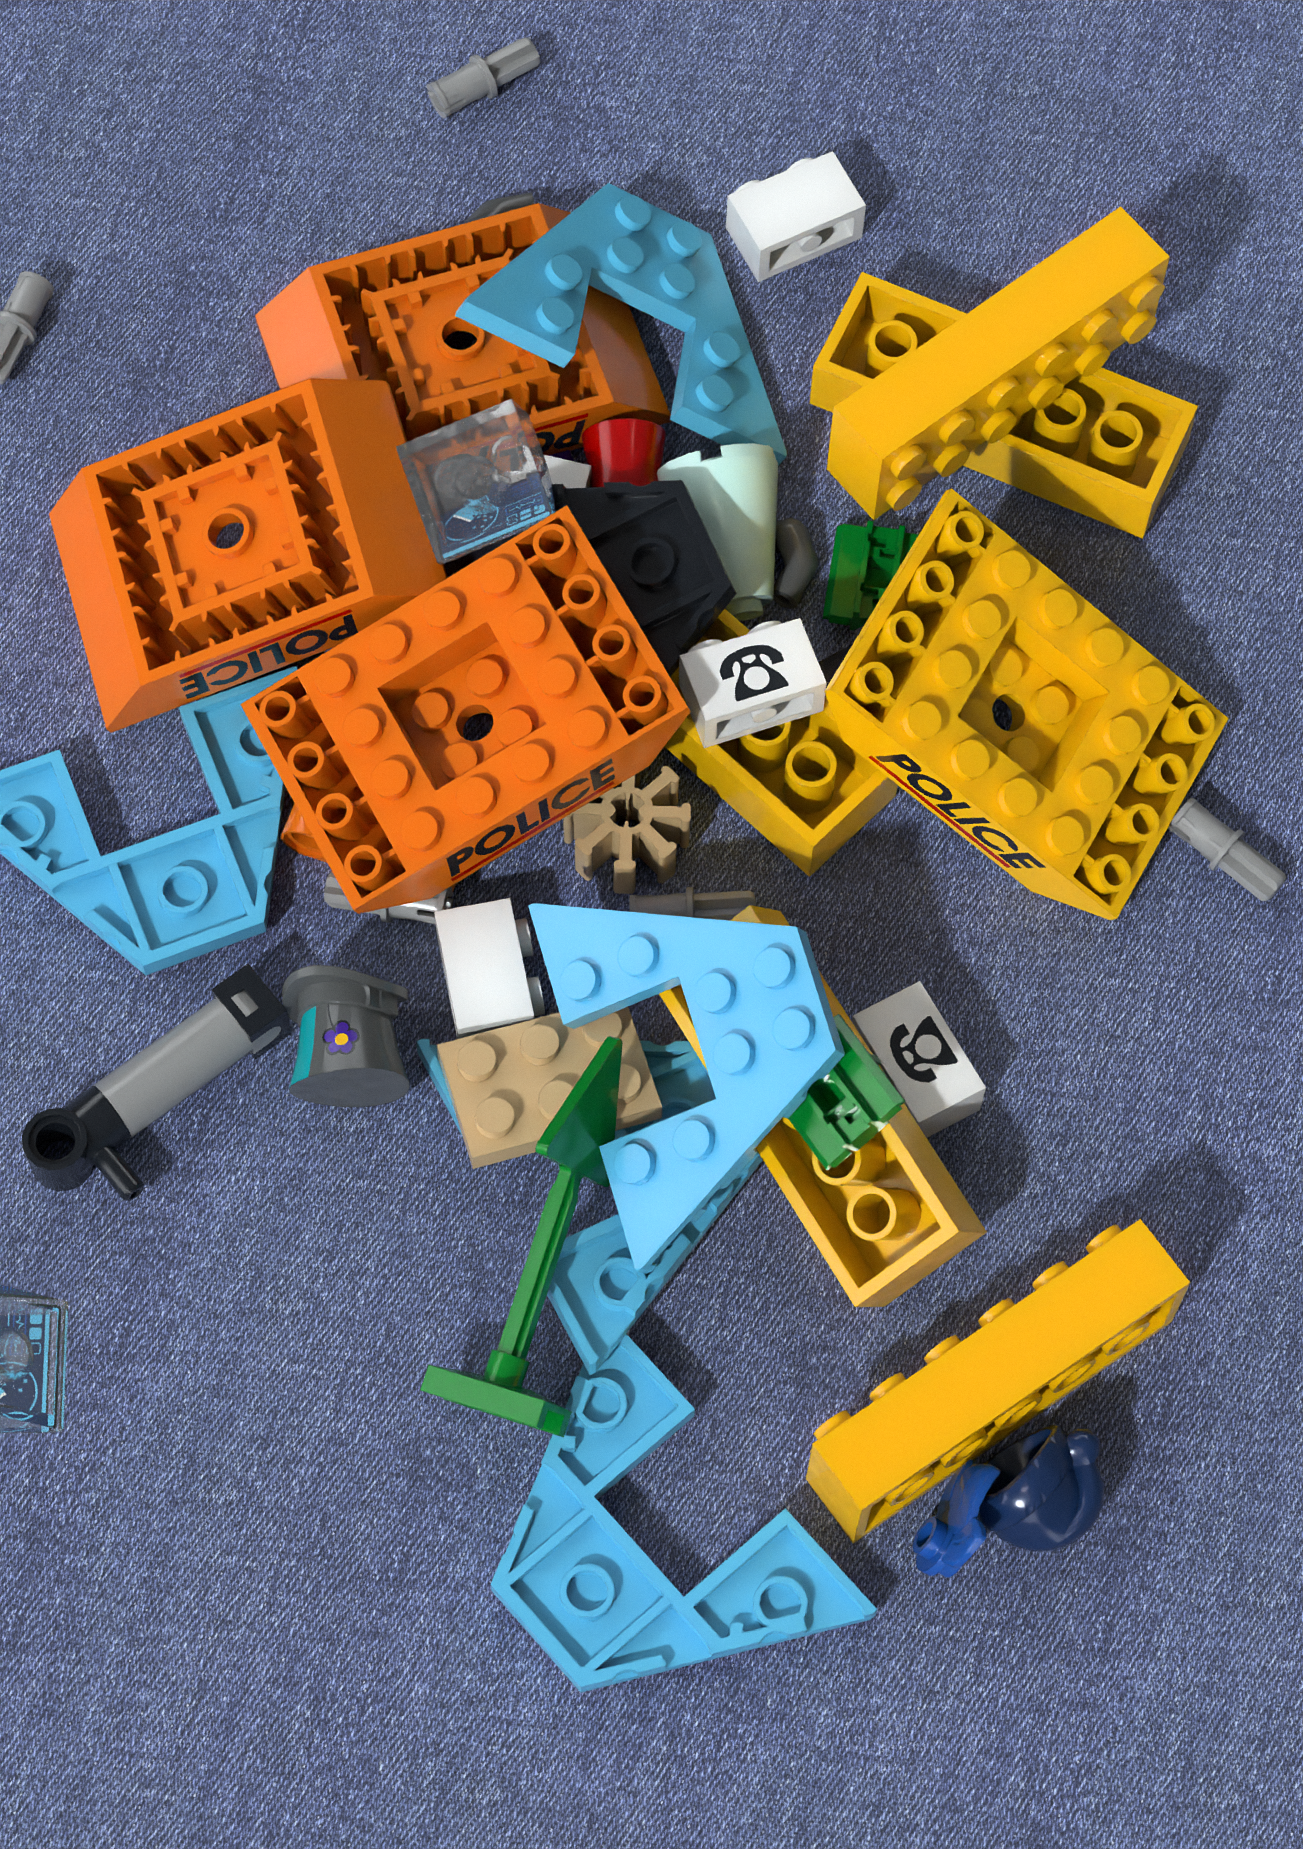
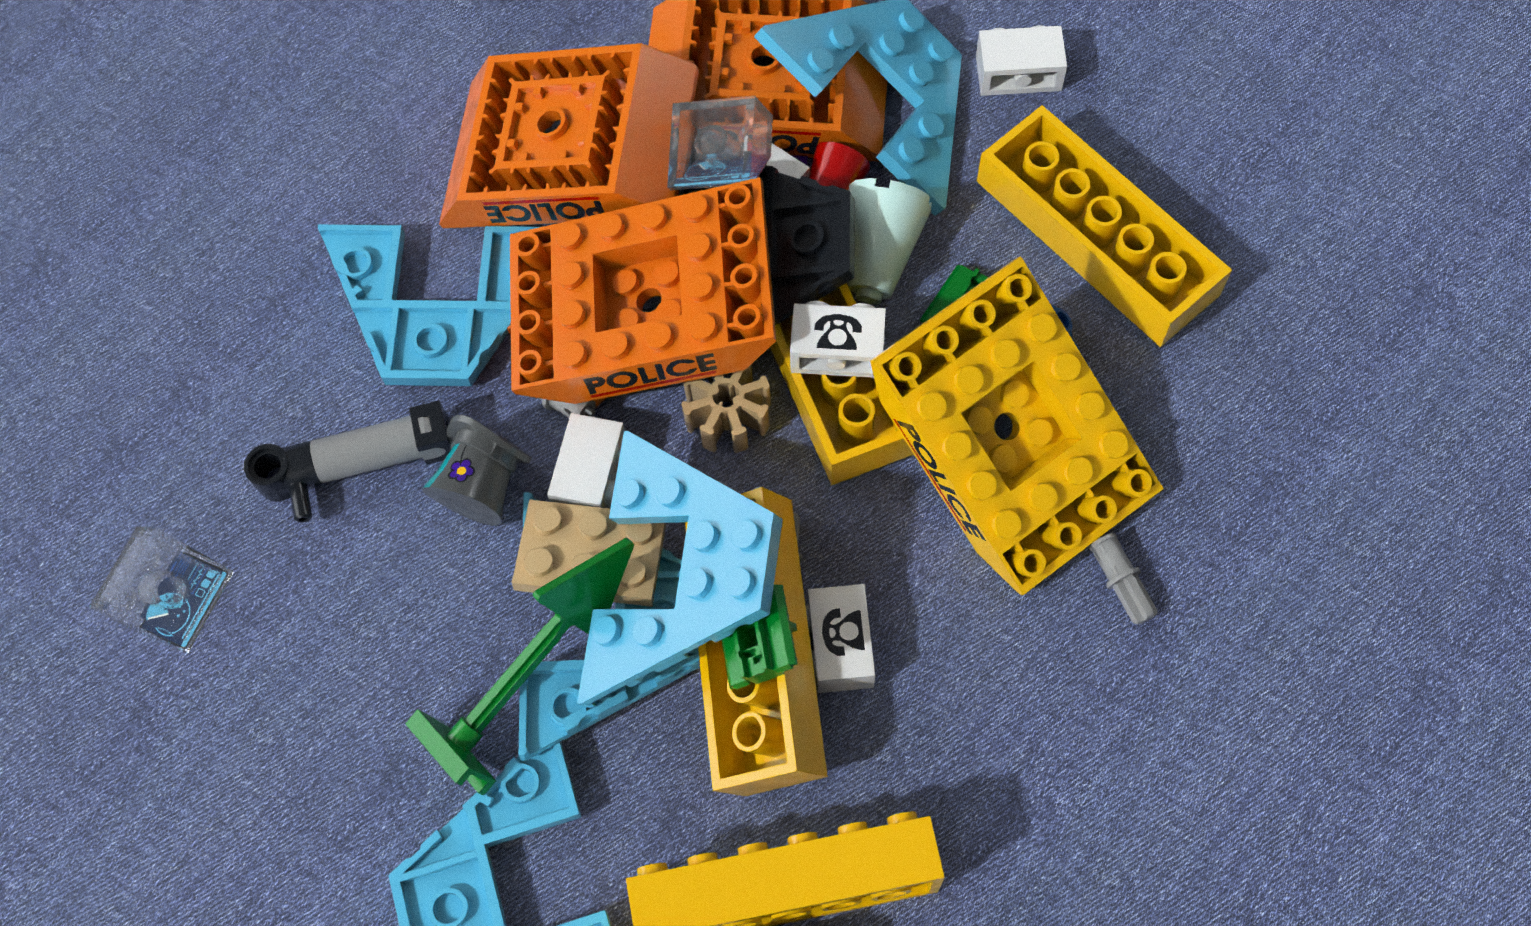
camera: 30 degrees right, 0 degrees up
light grey axle [629,887,756,921] -> none
dark grey arm [773,518,819,609] -> none
yellow brick [827,206,1170,520] -> none

